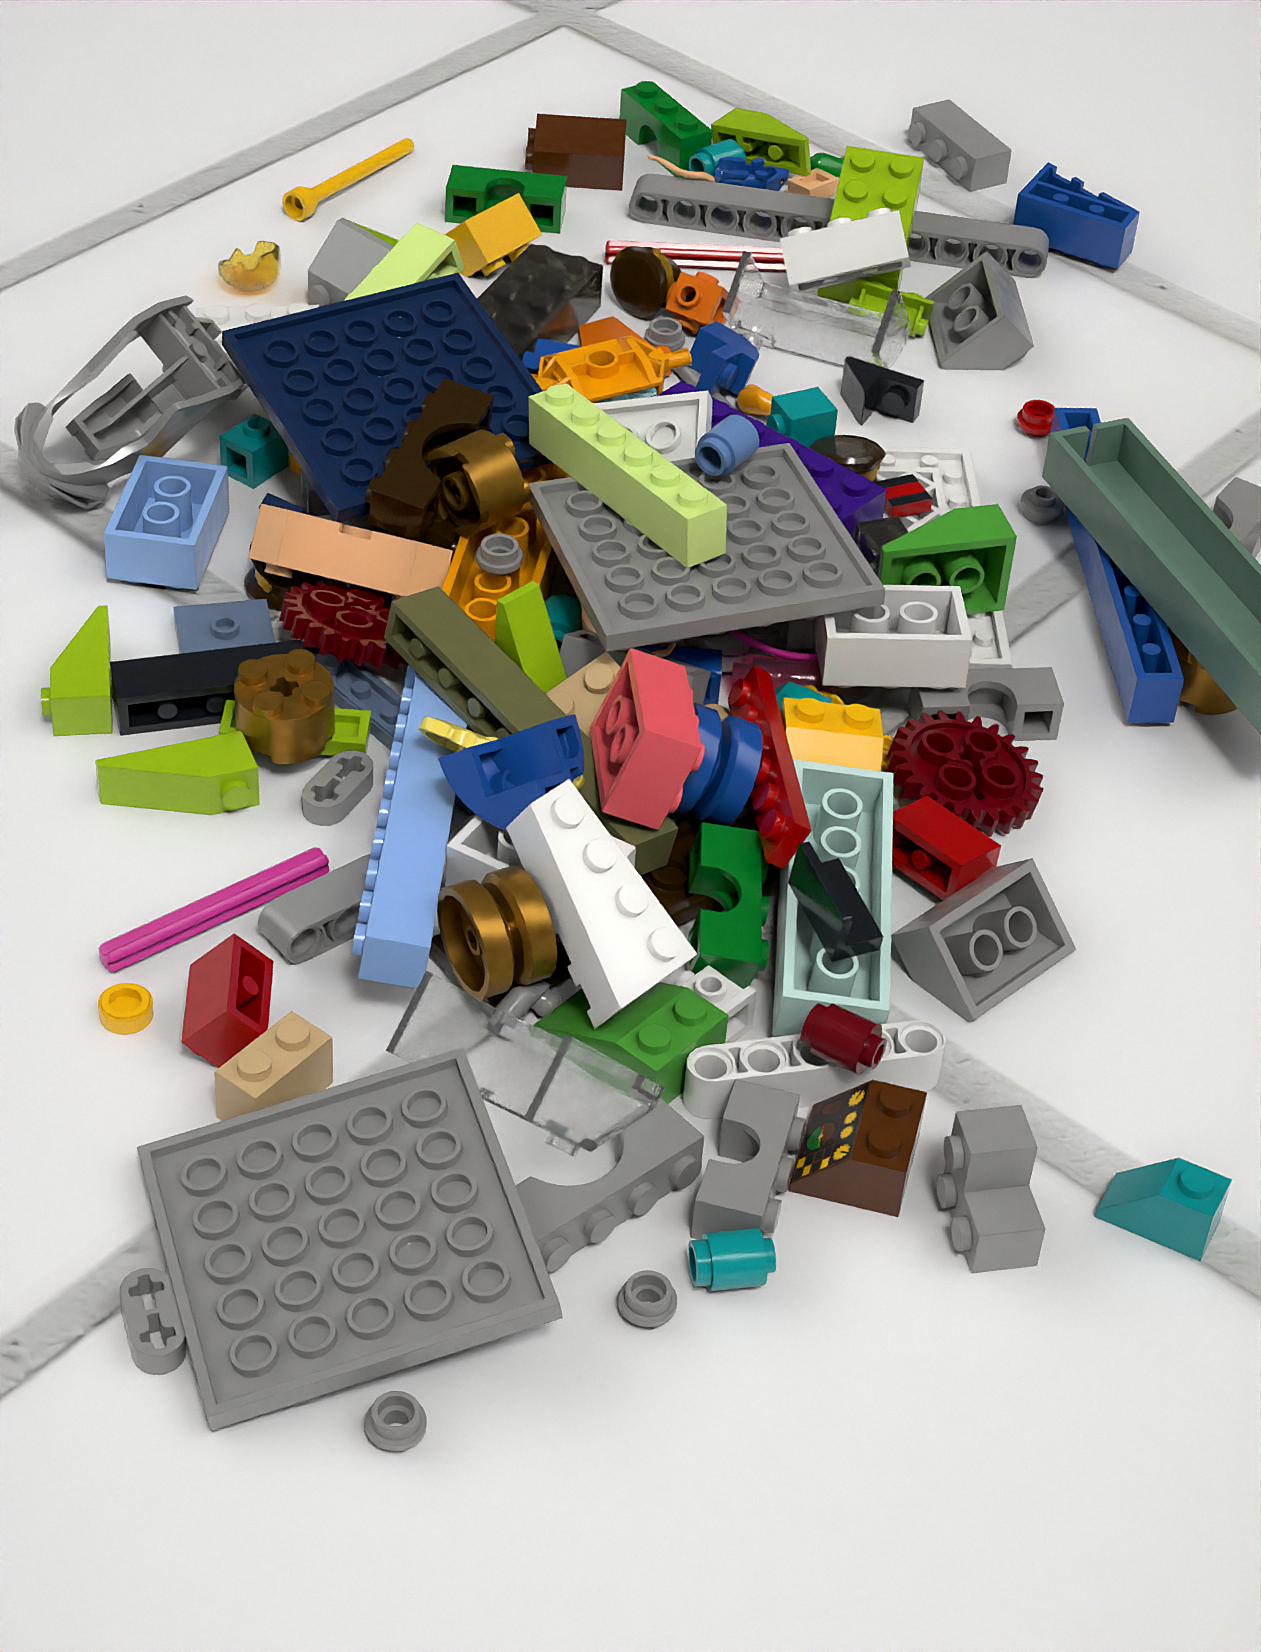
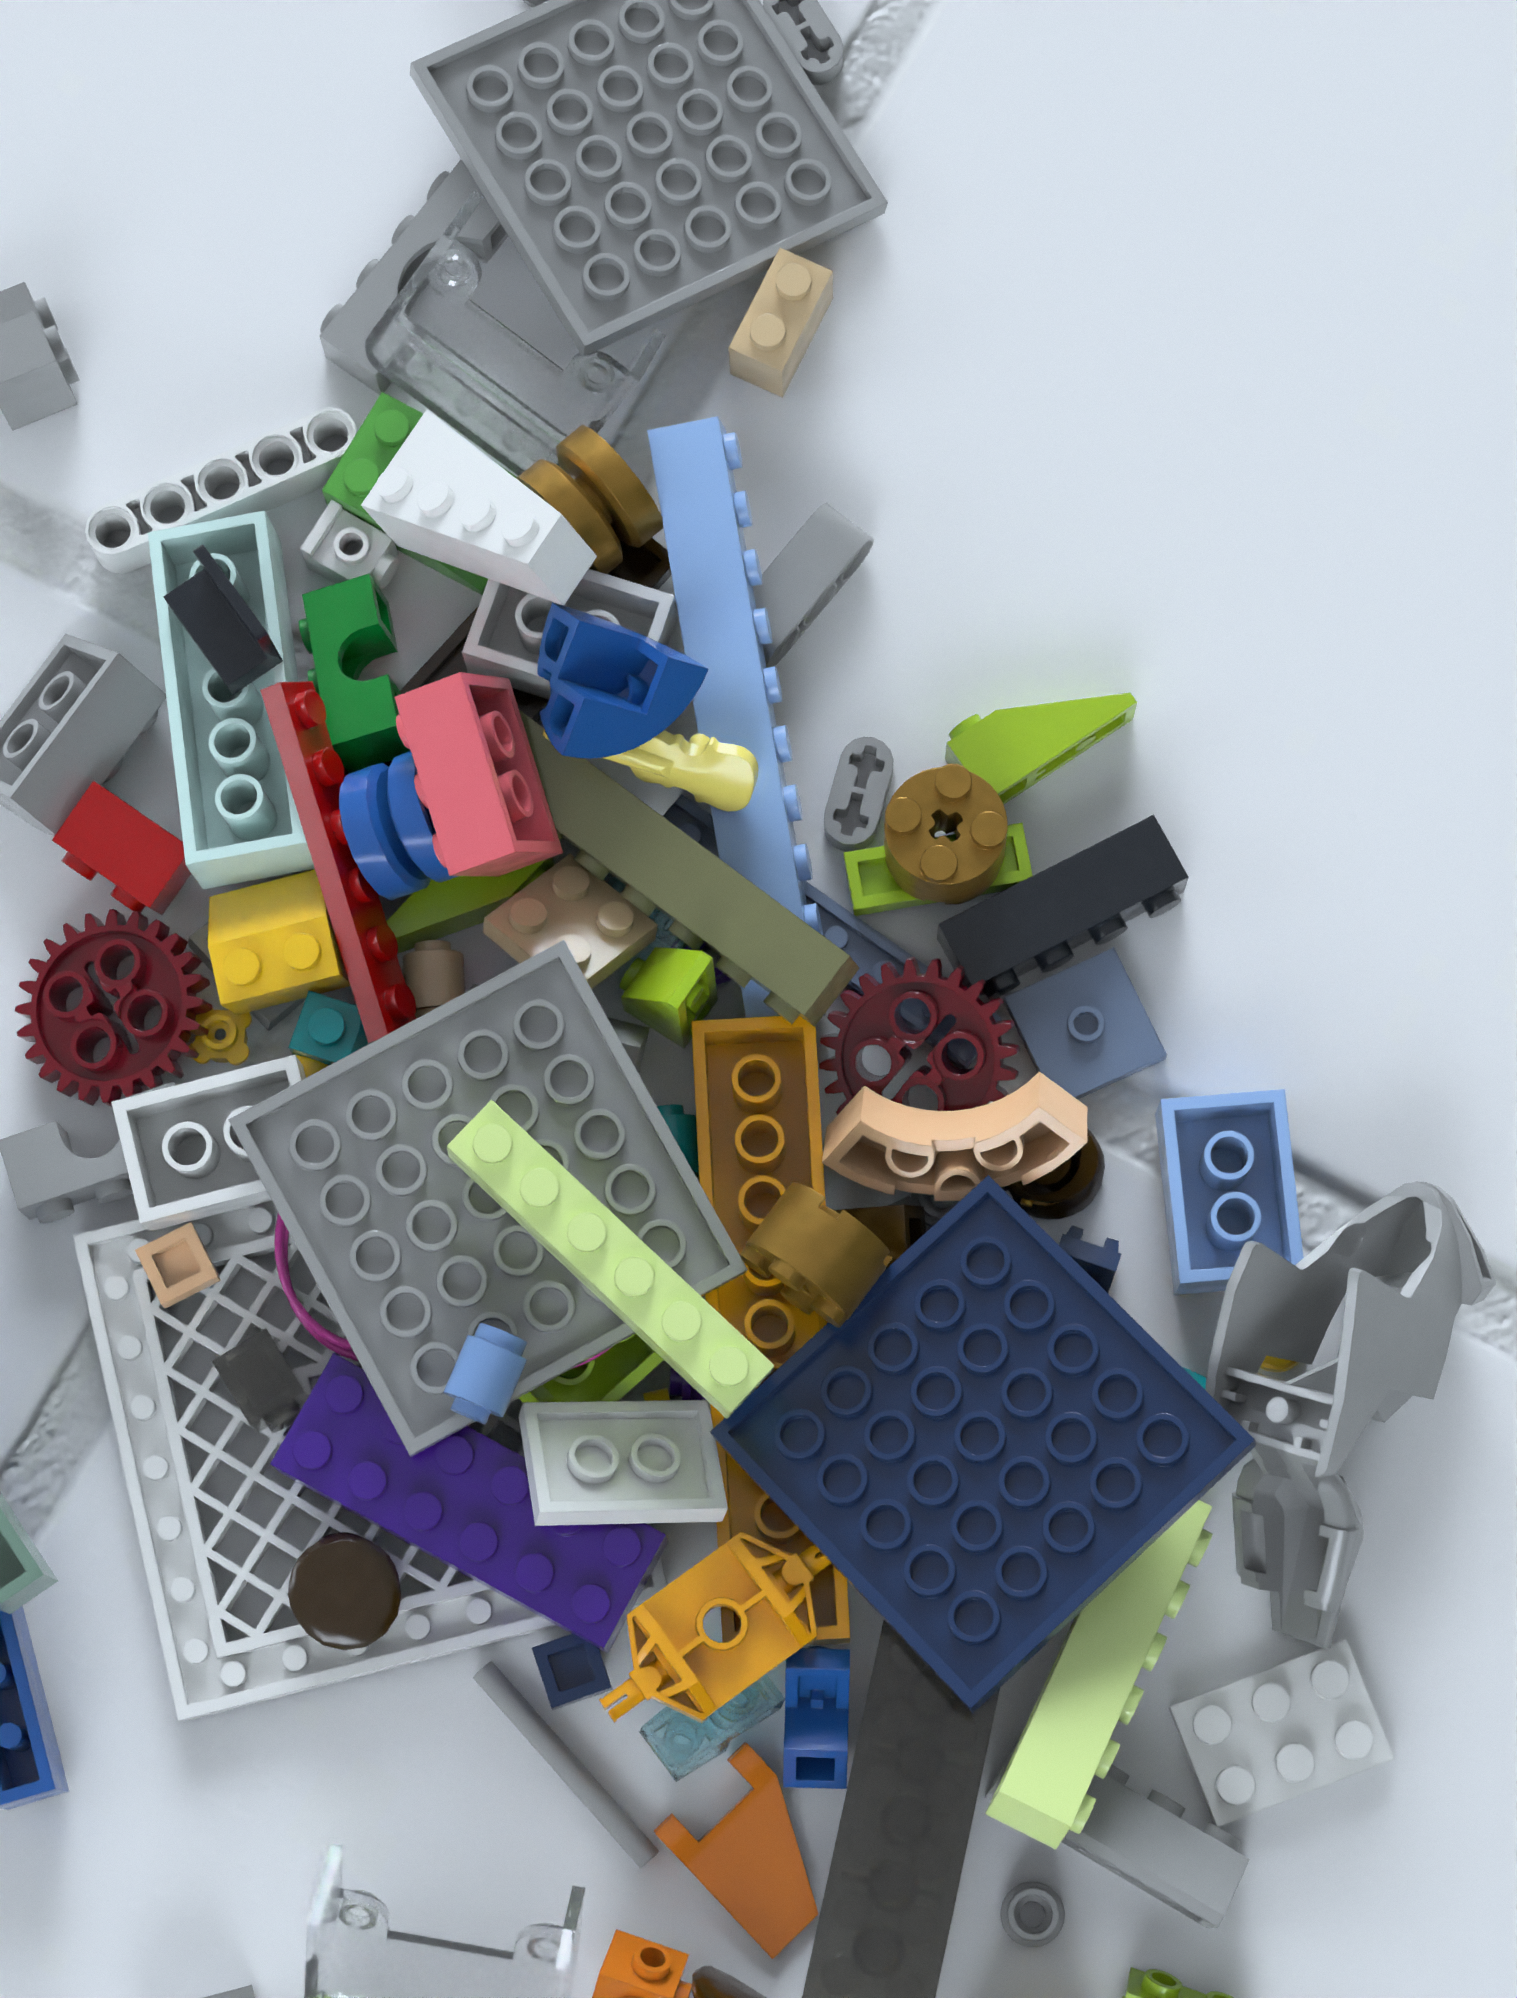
camera: 175 degrees right, 35 degrees up
lime slope [41,605,113,736] -> none
dark pink axle [98,847,330,972] -> none
yellow tile [98,983,154,1035] -> none
red brick [181,933,274,1068] -> none
clear yellow hair [218,241,281,292] -> none
dark brown arch [365,378,494,542] -> none
light grey plate [476,534,523,576] -> none
light grey plate [618,1270,677,1327] -> none
light grey plate [644,317,685,352] -> none
blue brick [688,321,759,396] -> none
teal brick [688,1227,776,1291] -> none
light grey arch [691,1079,806,1239] -> none
light orange arm [737,384,773,417] -> none
teal brick [766,387,838,448] -> none
reddish brown slope [789,1080,927,1217] -> none
dark red brick [800,1003,887,1075] -> none
black slope [840,356,924,425] -> none
tile [874,474,932,519] -> none
bright green slope [877,504,1017,615] -> none
red plate [1016,400,1055,437] -> none
light grey plate [1020,485,1064,525] -> none

